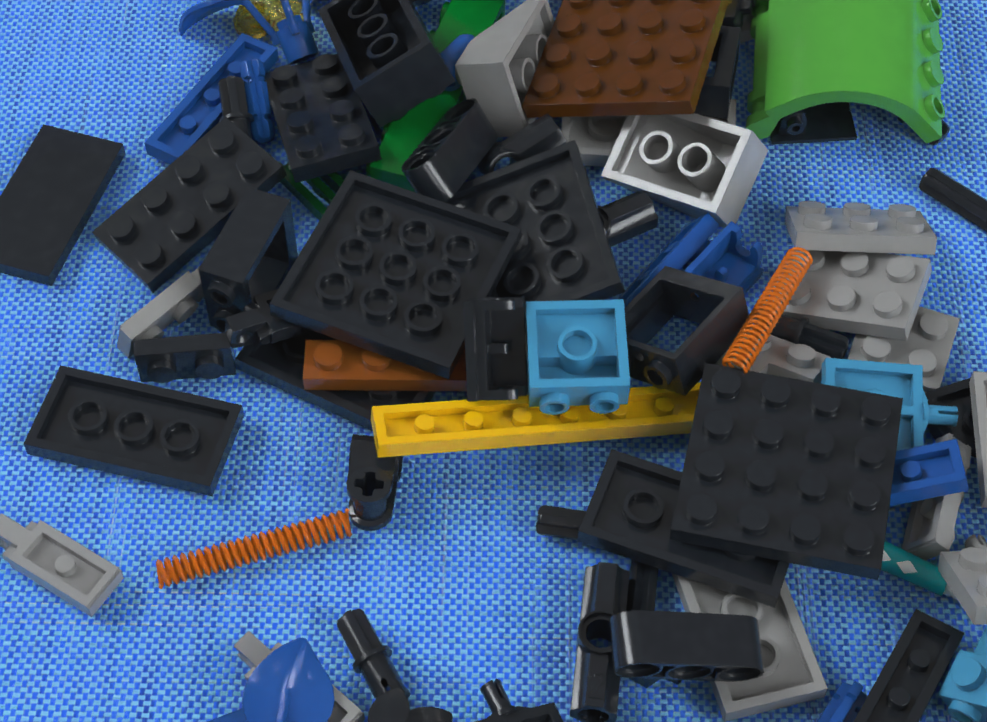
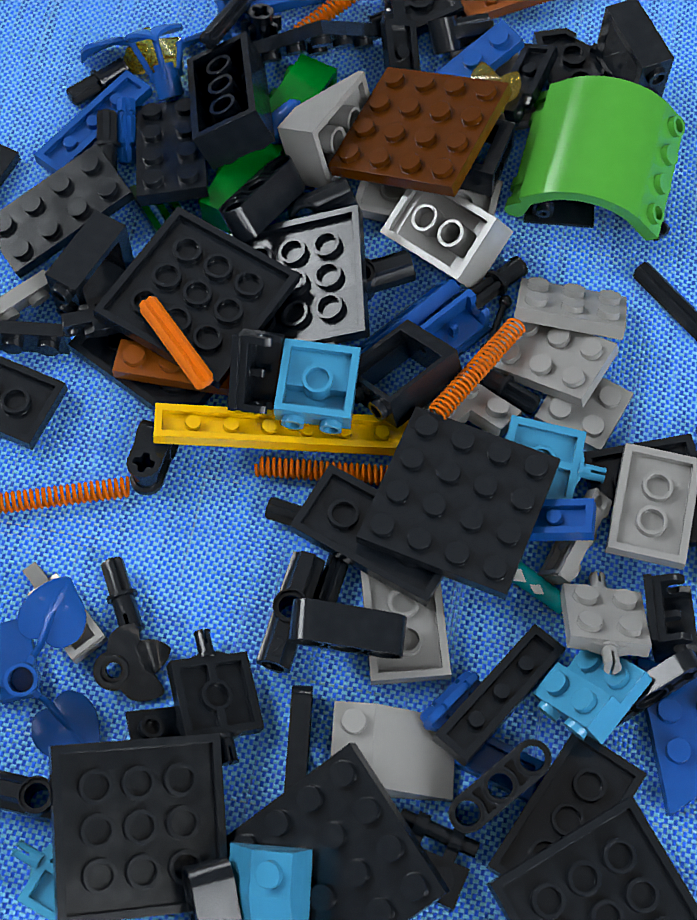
camera: 10 degrees right, 10 degrees up
none -> black axle [66,58,130,106]
none -> orange axle [139,296,213,390]
none -> orange piece [254,456,388,486]
none -> black axle [471,256,528,310]
none -> black hinge [480,295,512,356]

